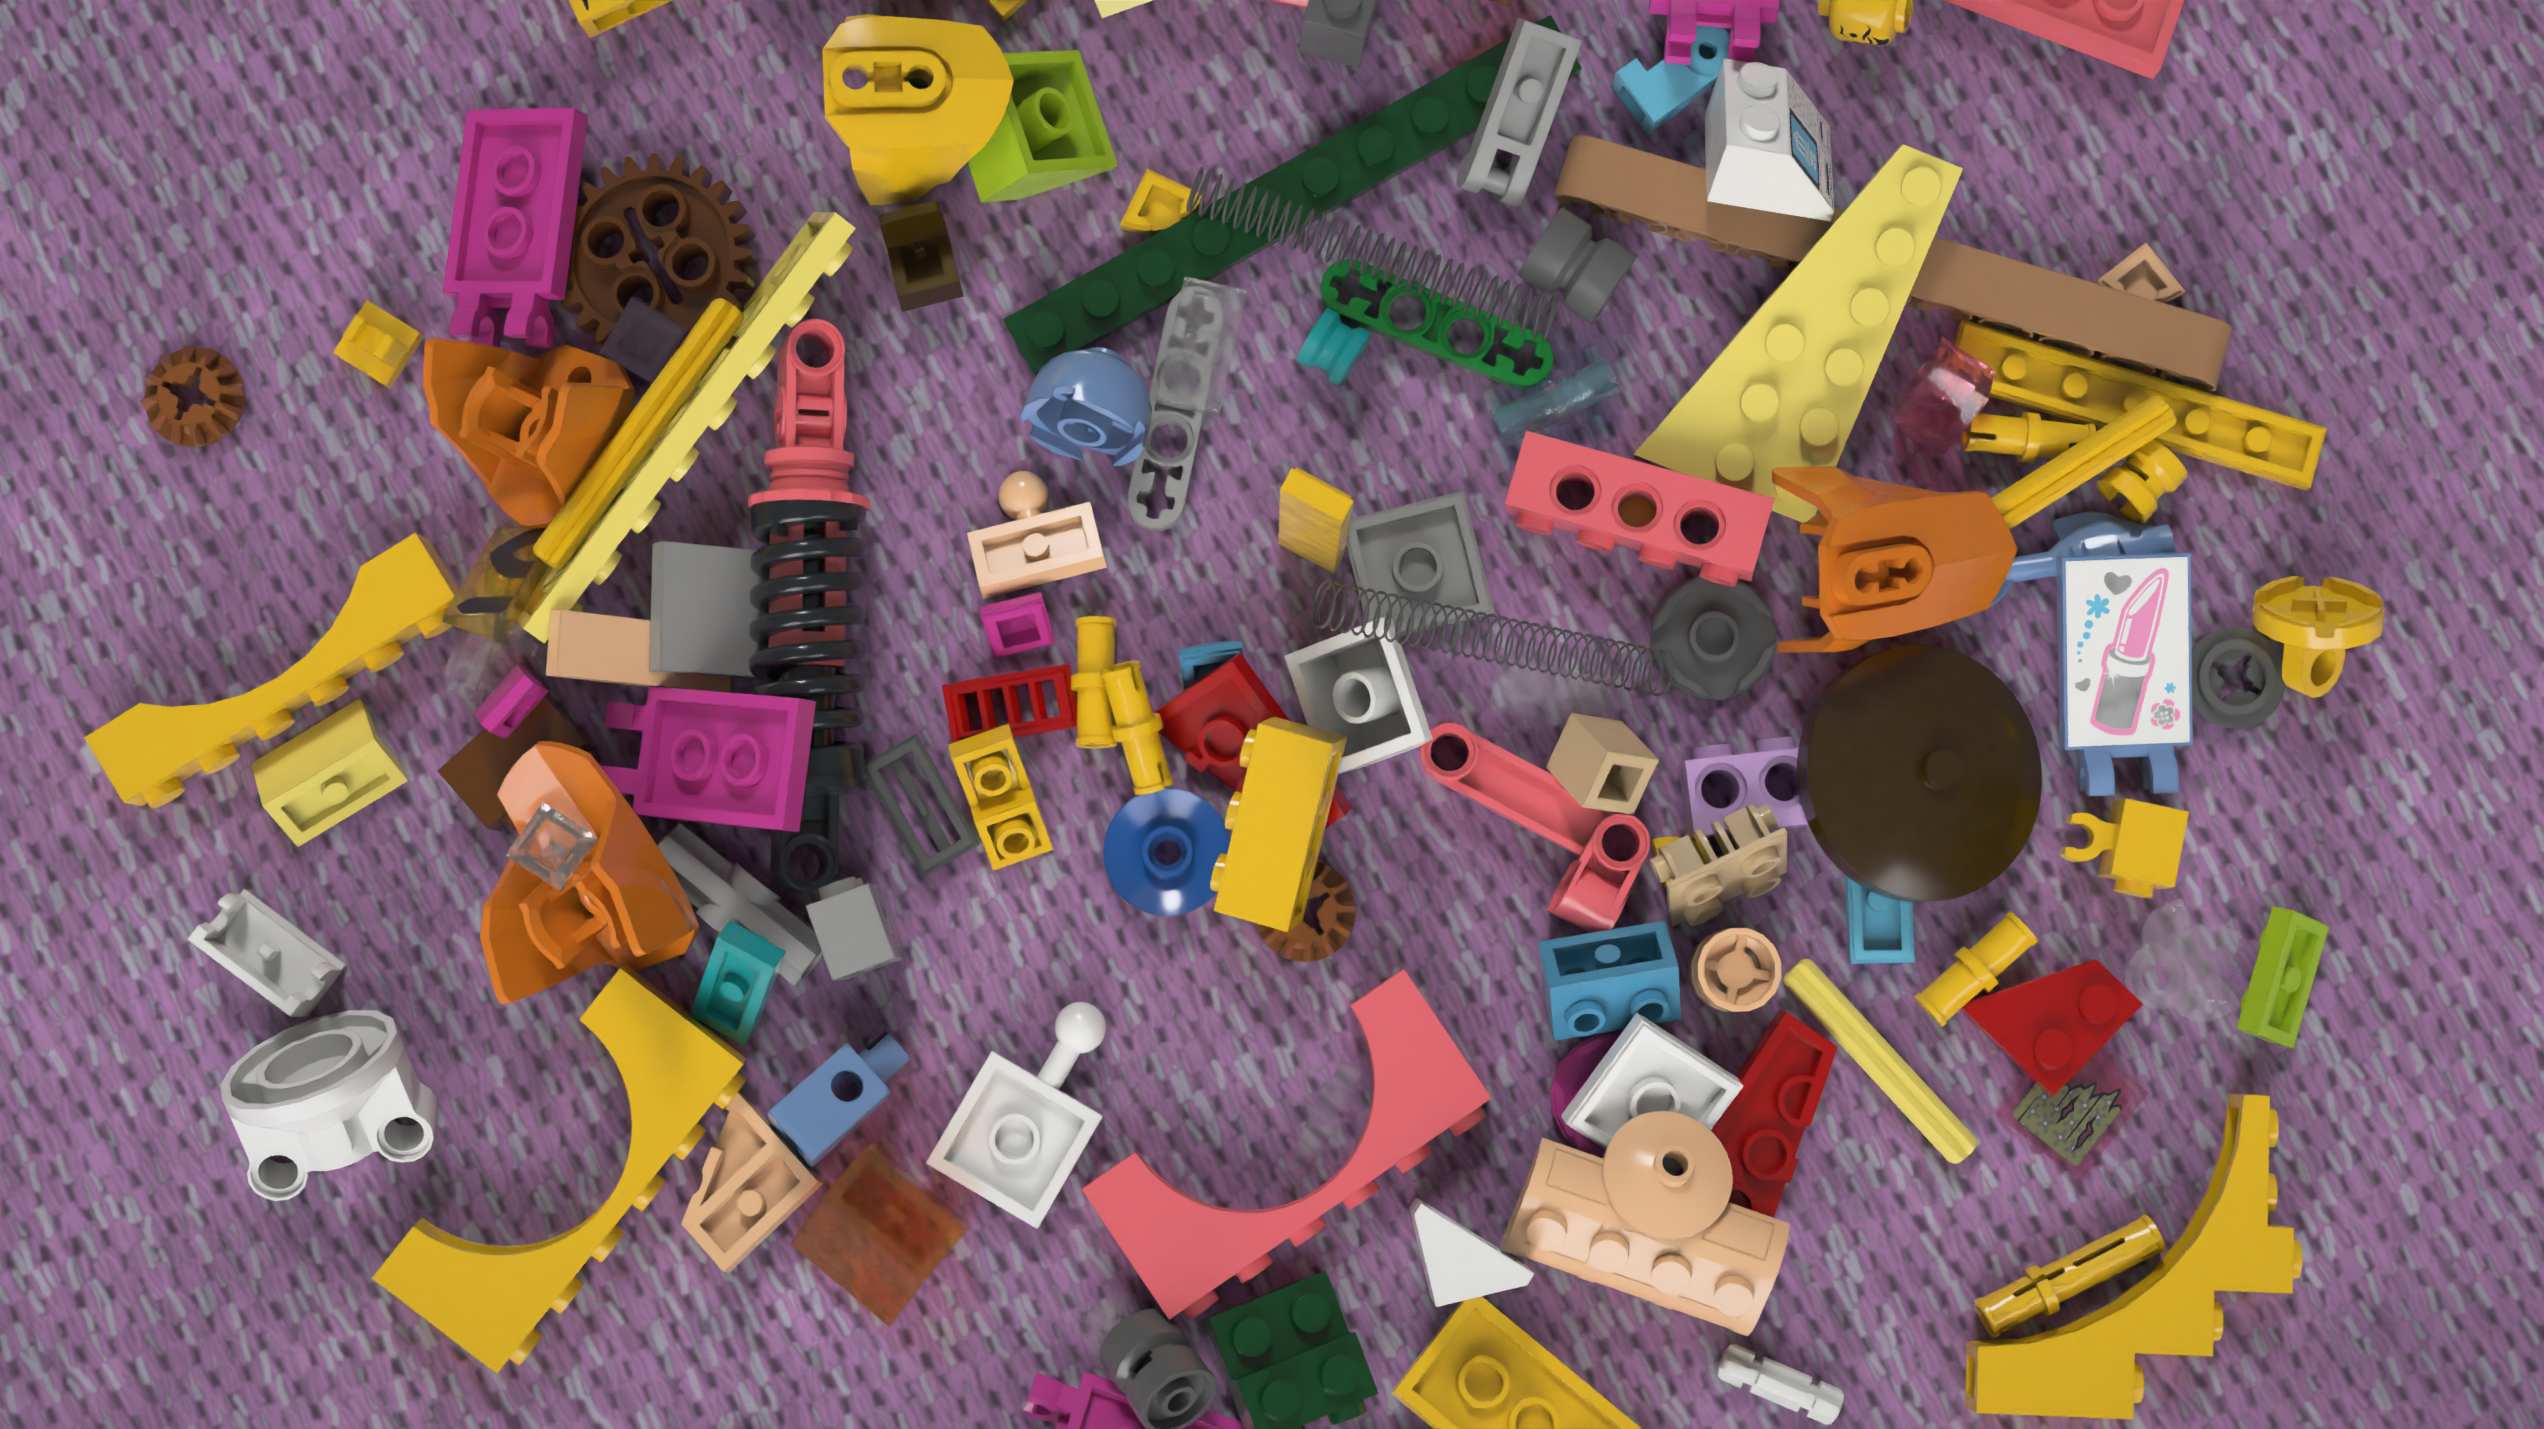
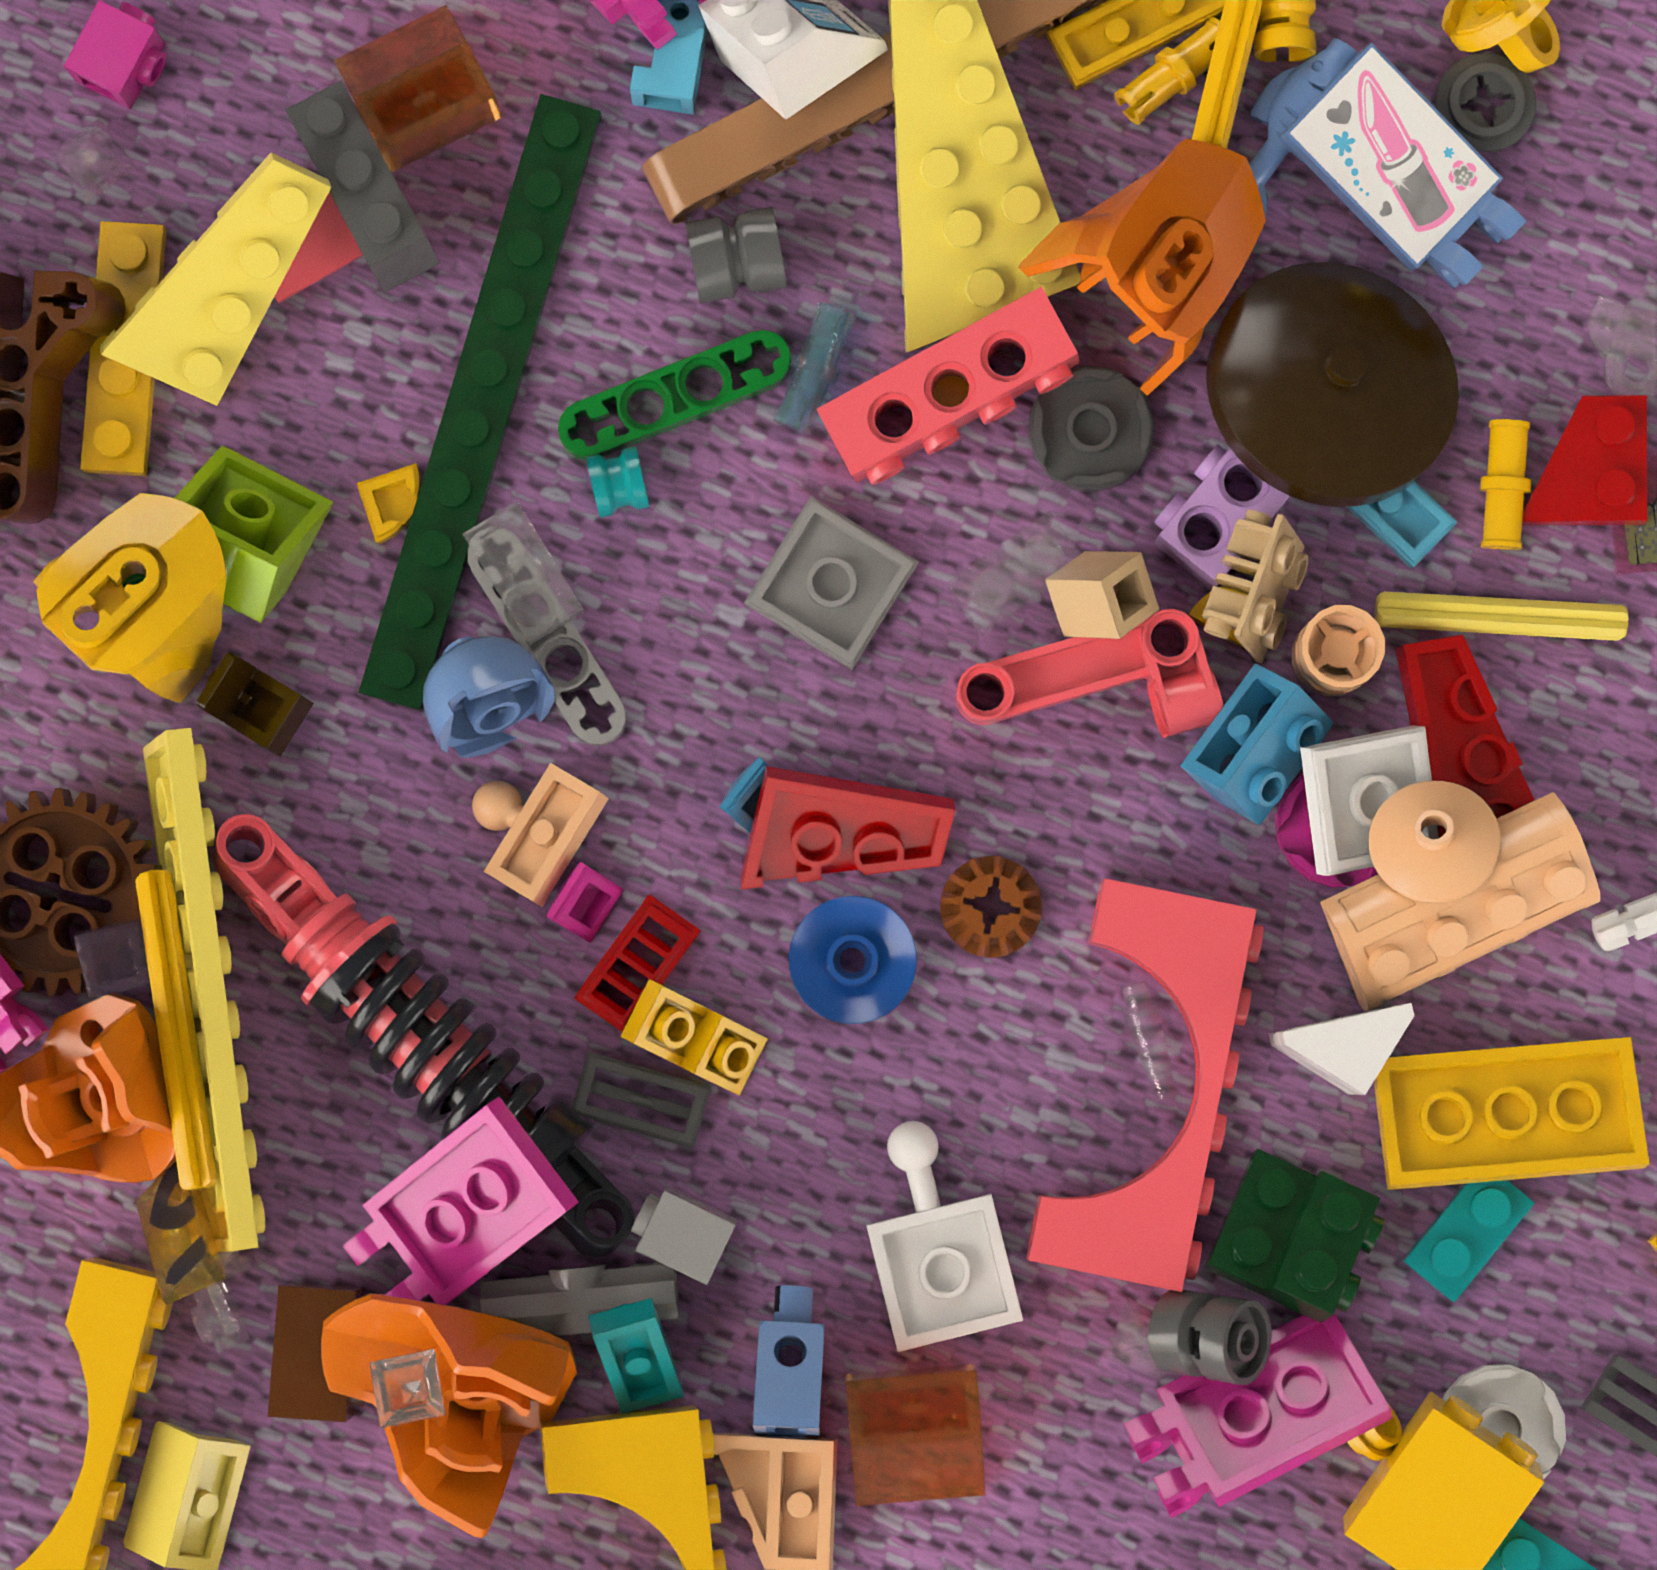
camera: 40 degrees left, 0 degrees up
dark pink slope [475,663,549,739] -> none
light nougat tile [546,609,731,693] -> none
light grey tile [649,541,767,679] -> none
yellow pin [1071,616,1117,749] -> none
yellow pin [1100,660,1174,795] -> none
dark grey piece [1186,167,1560,342] -> none
yellow brick [1210,717,1347,932] -> none
yellow tile [1278,467,1354,574] -> none
white slope [1284,616,1433,774] -> none
dark grey piece [1312,580,1675,697] -> none
light grey plate [1456,17,1582,207] -> none
clear pink brick [1891,336,1995,454] -> none
yellow brick [2059,798,2189,898] -> none

